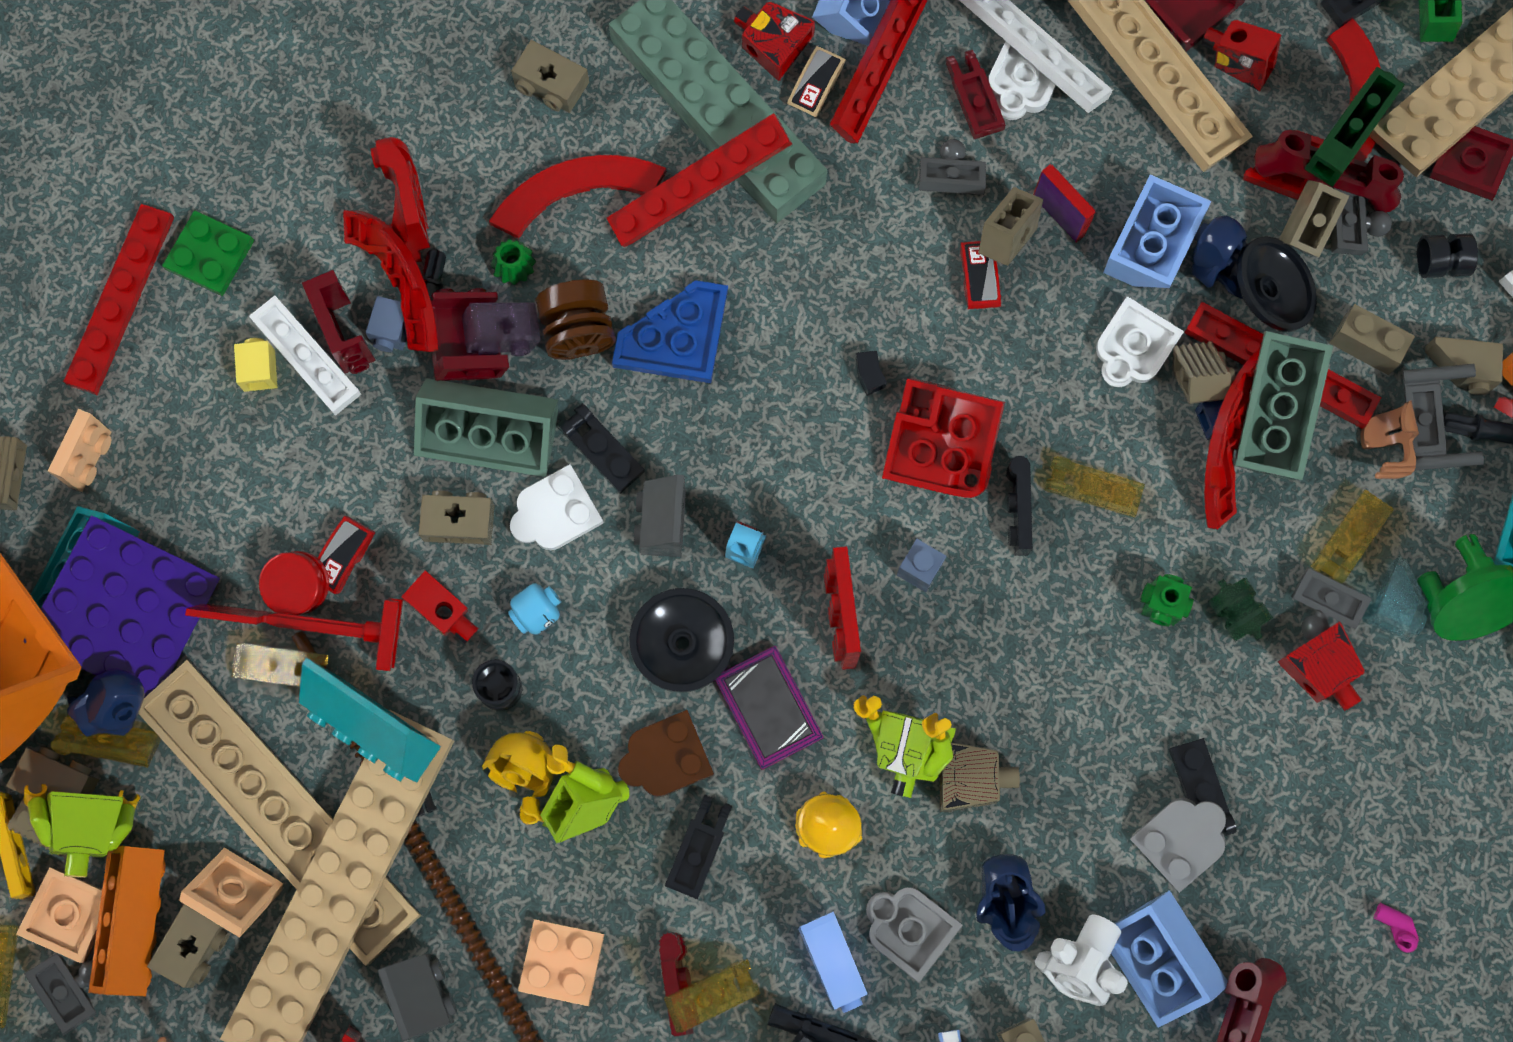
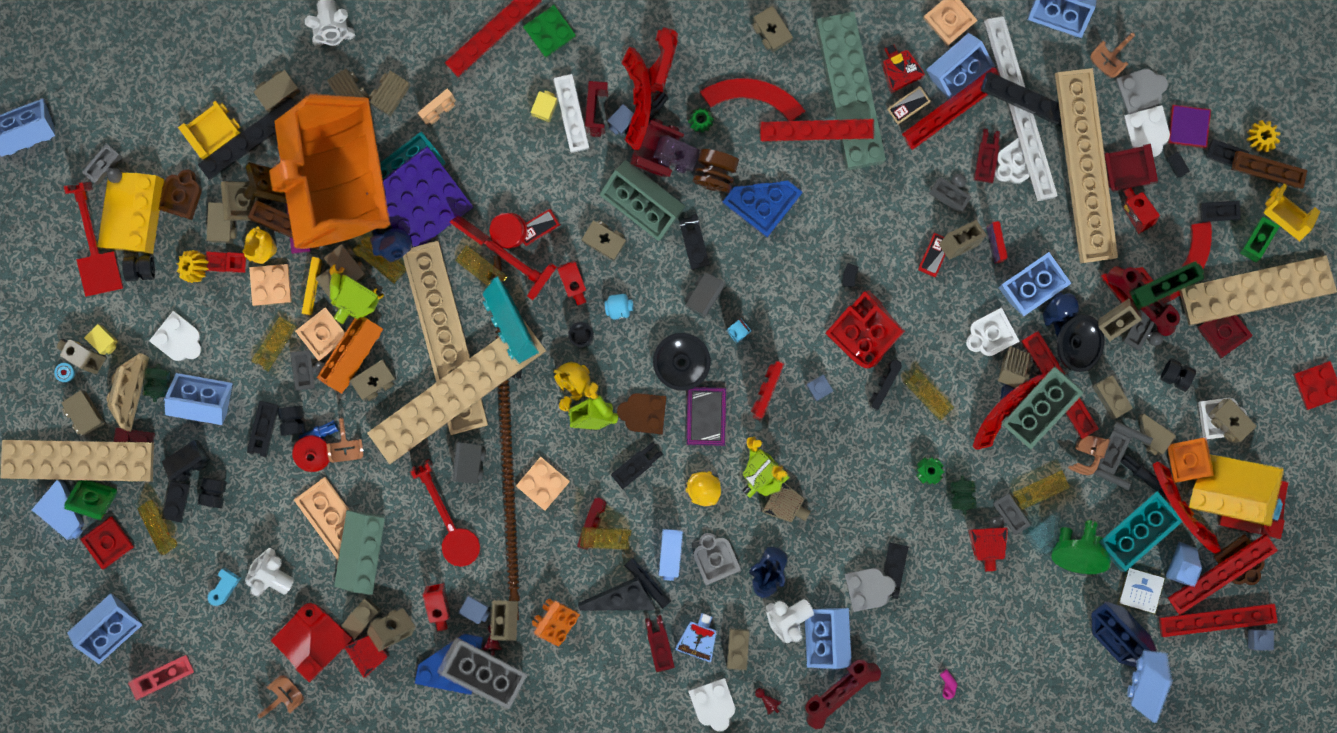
camera: 25 degrees right, 10 degrees up
light nougat plate [179,847,284,938] -> none
white plate [510,464,604,550] -> none

